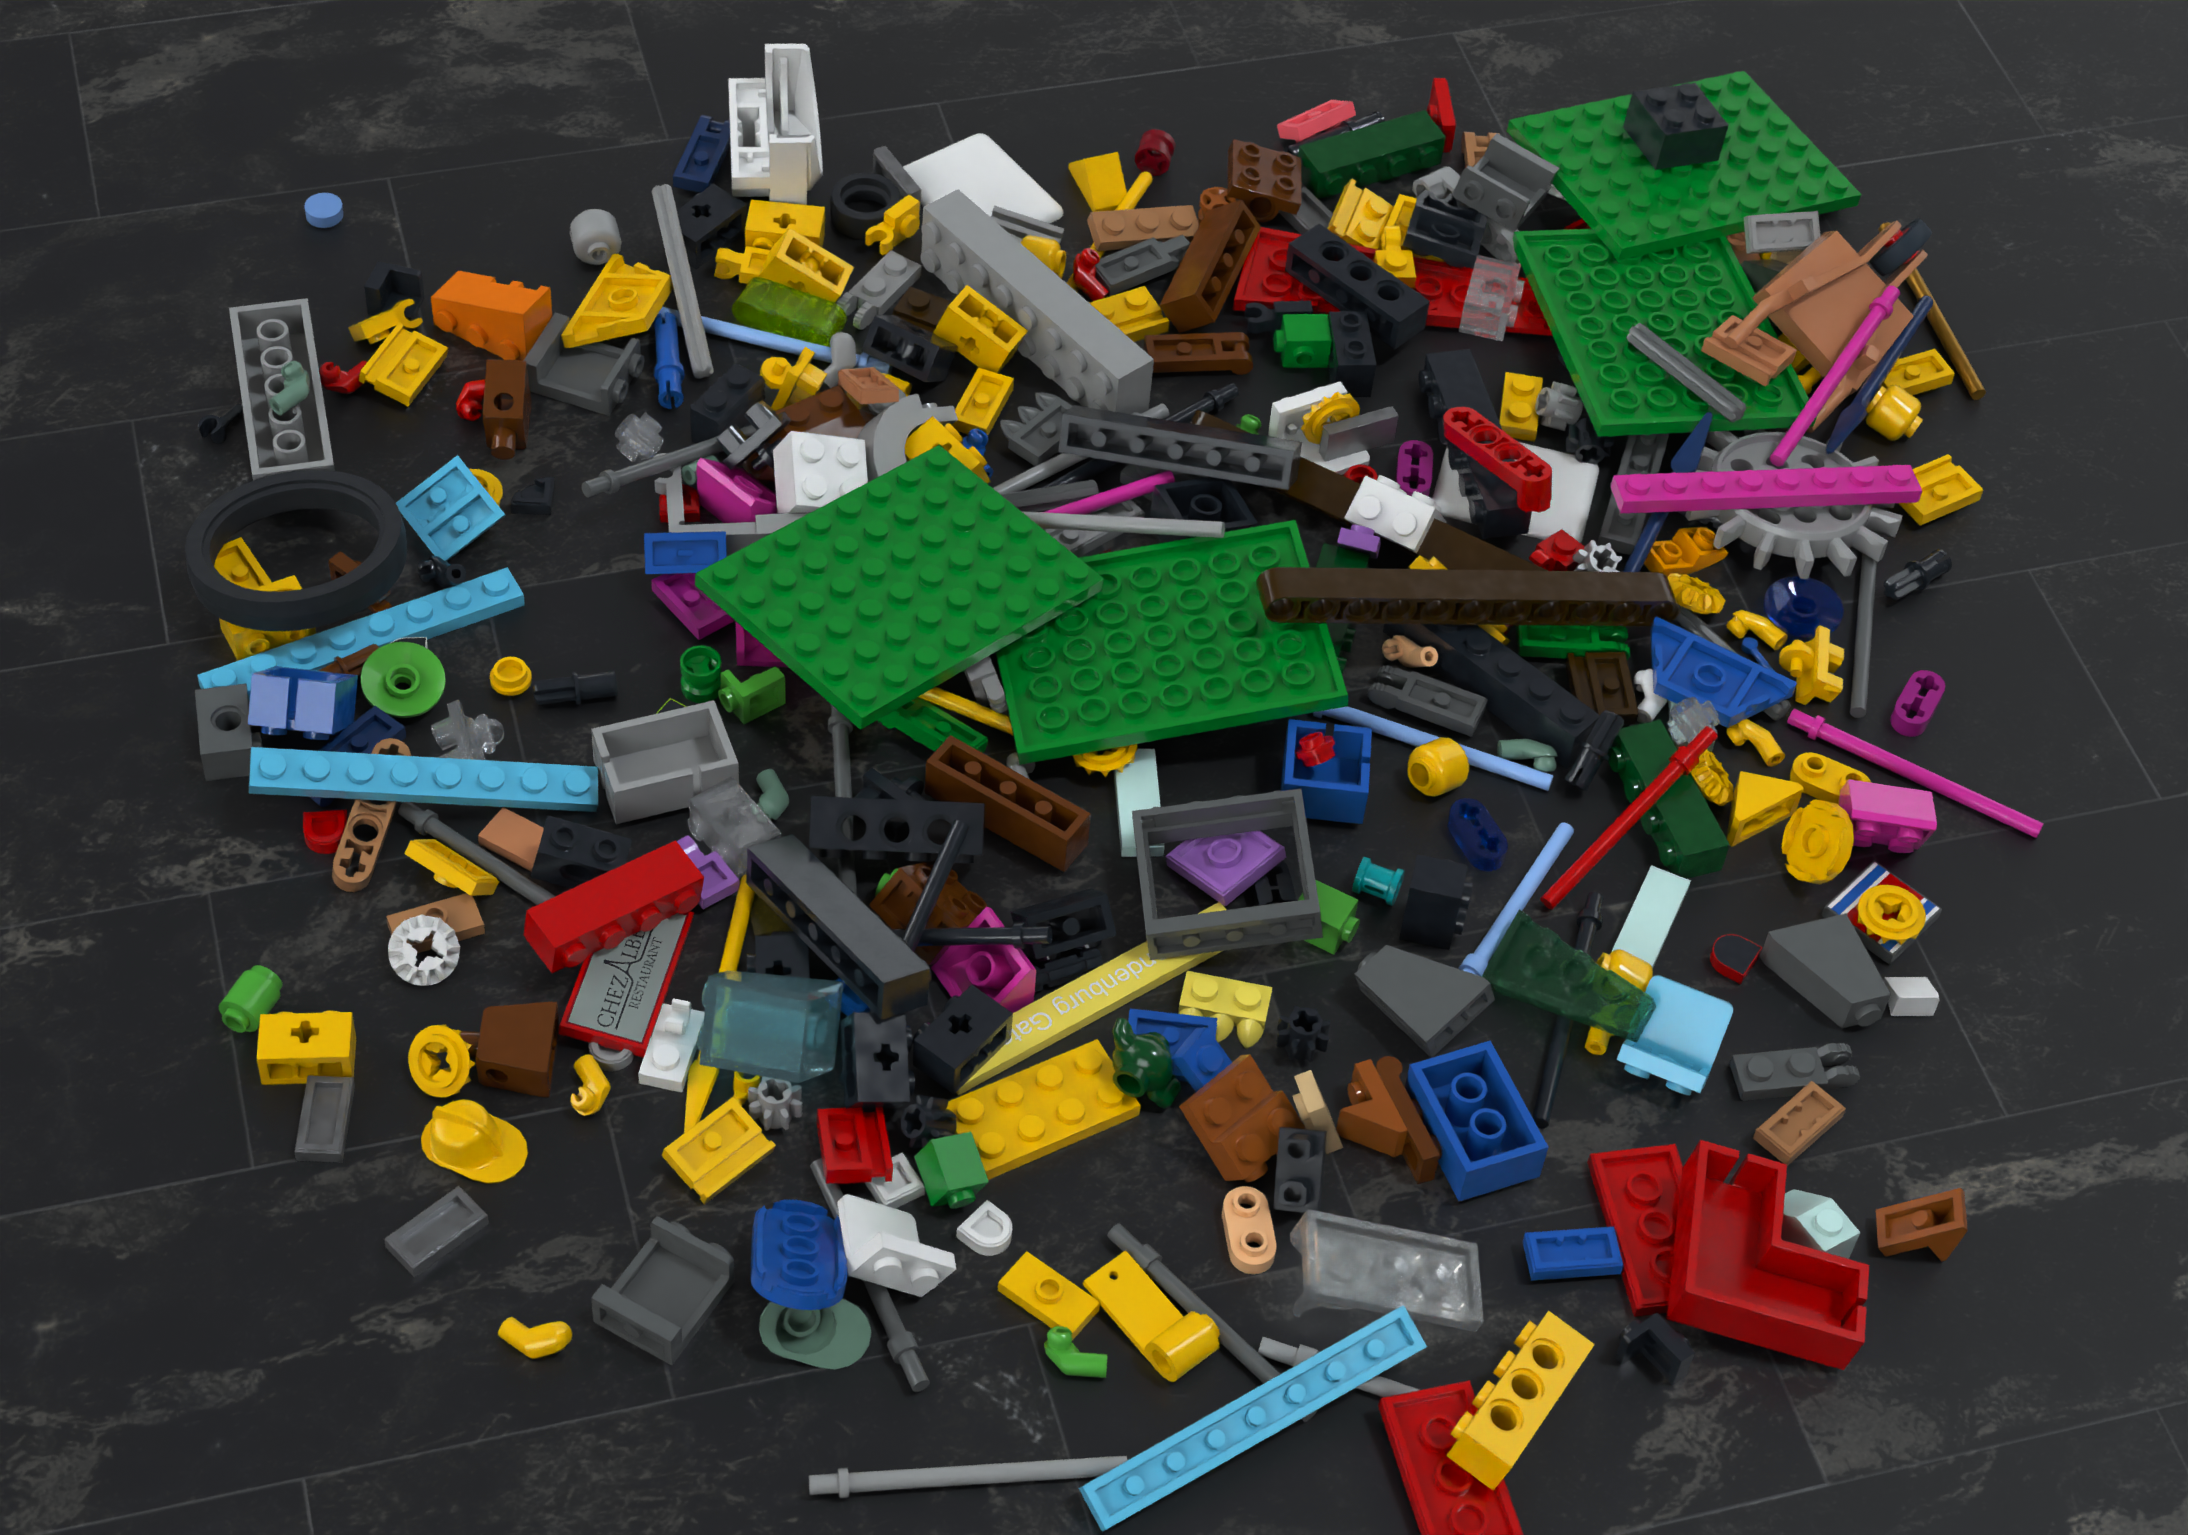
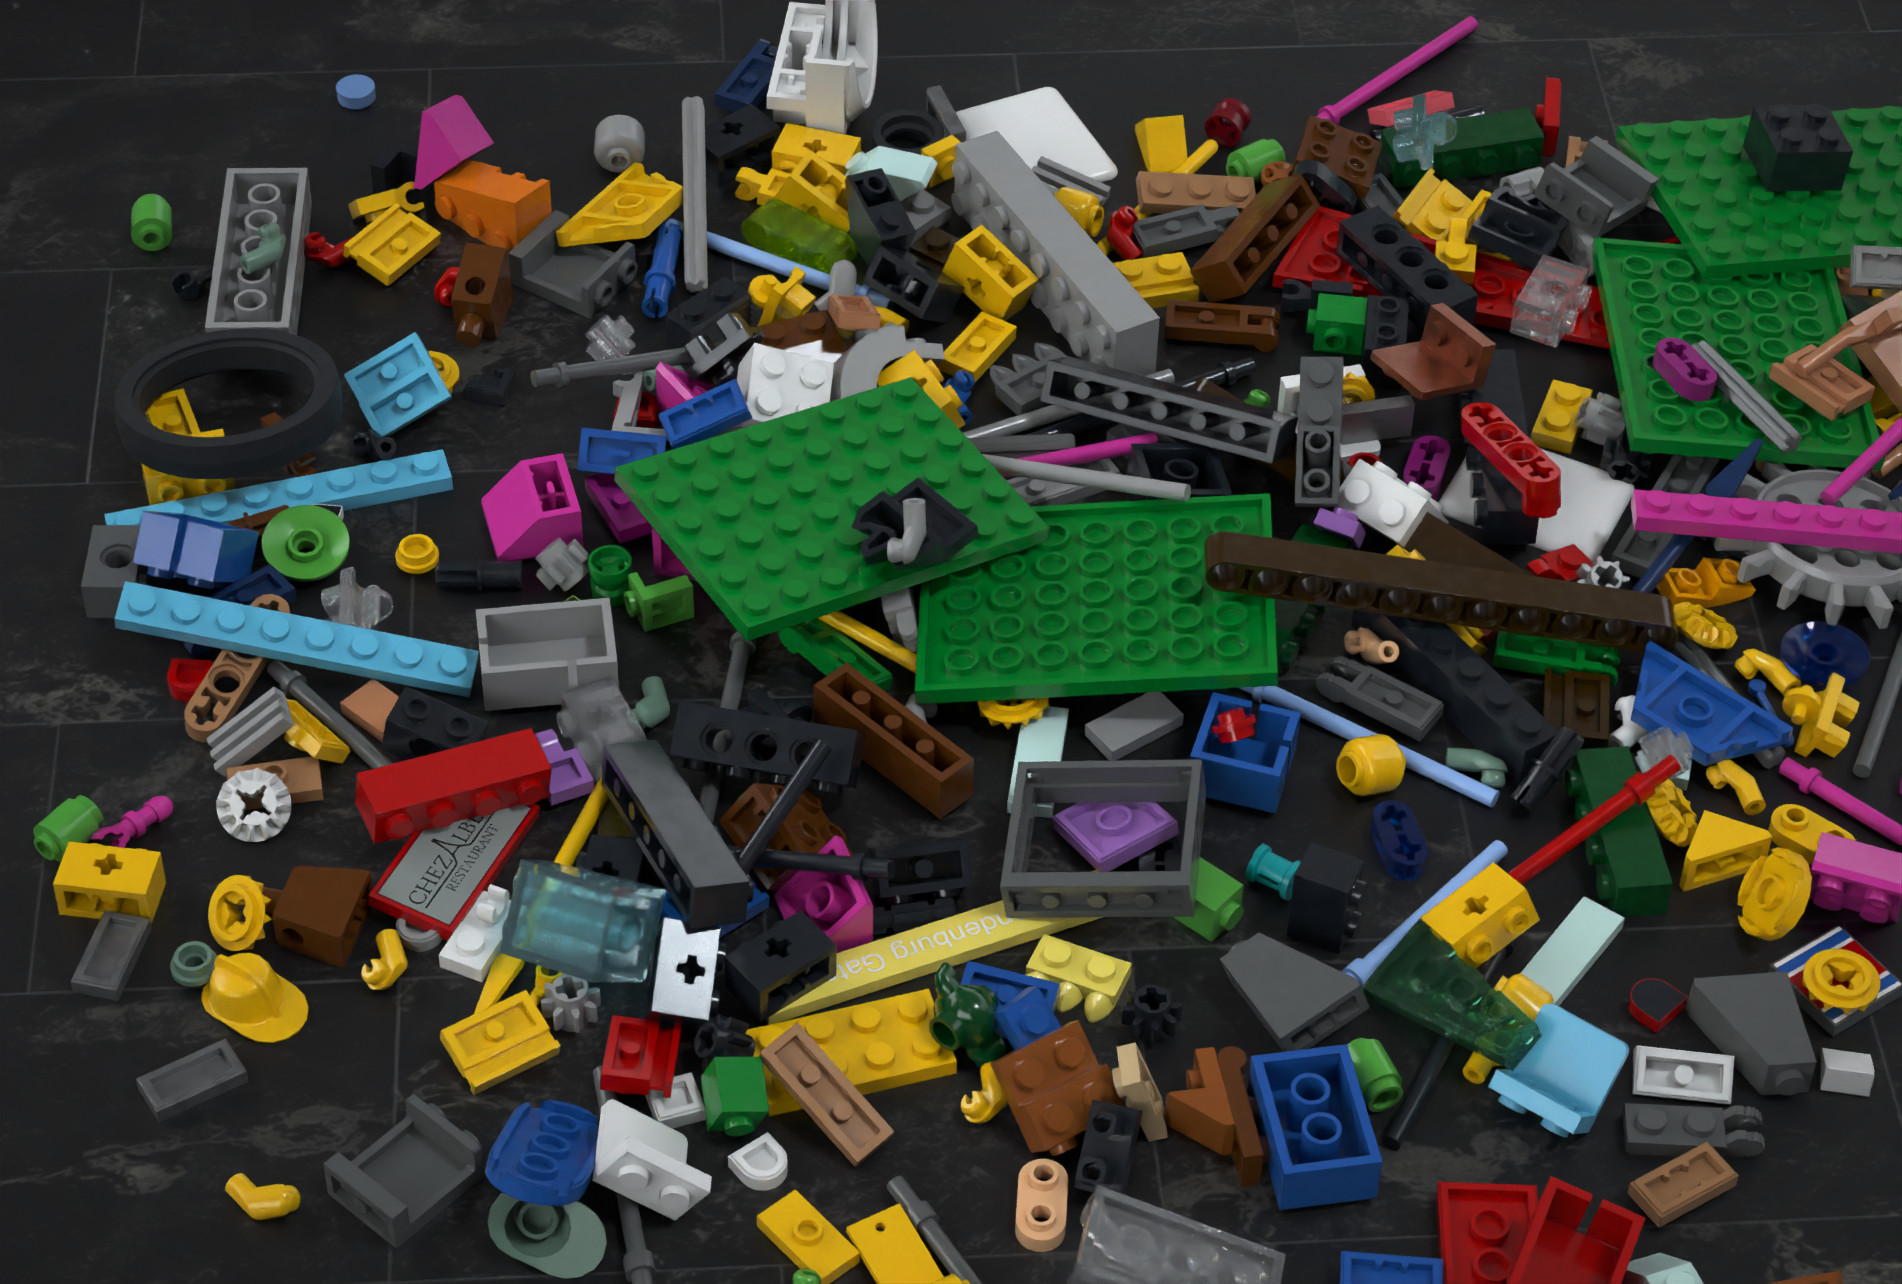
camera: 15 degrees right, 5 degrees down
none -> dark pink piece [90,796,173,848]
none -> bright green brick [131,194,172,251]
none -> sand green plate [170,941,217,987]
none -> light grey tile [206,687,293,777]
none -> dark pink slope [414,95,494,190]
none -> dark pink slope [481,453,583,561]
none -> light grey gear [535,537,589,592]
none -> blue plate [658,379,753,449]
none -> medium nougat plate [759,1022,894,1168]
none -> light aqua slope [845,146,938,202]
none -> black slope [845,168,916,268]
none -> black plate [852,477,979,571]
none -> light grey arm [887,498,927,565]
none -> yellow arm [960,1062,1008,1124]
none -> light grey tile [1085,692,1184,761]
none -> bright green brick [1226,139,1286,185]
none -> black beam [1293,160,1357,215]
none -> dark grey slope [1295,357,1344,507]
none -> dark pink bar [1316,16,1478,125]
none -> bright green brick [1347,1038,1403,1112]
none -> copper bracket [1370,303,1496,400]
none -> clear light blue hips [1393,94,1458,170]
none -> yellow brick [1420,862,1540,976]
none -> white slope [1632,1045,1734,1105]
none -> magenta beam [1653,337,1717,402]

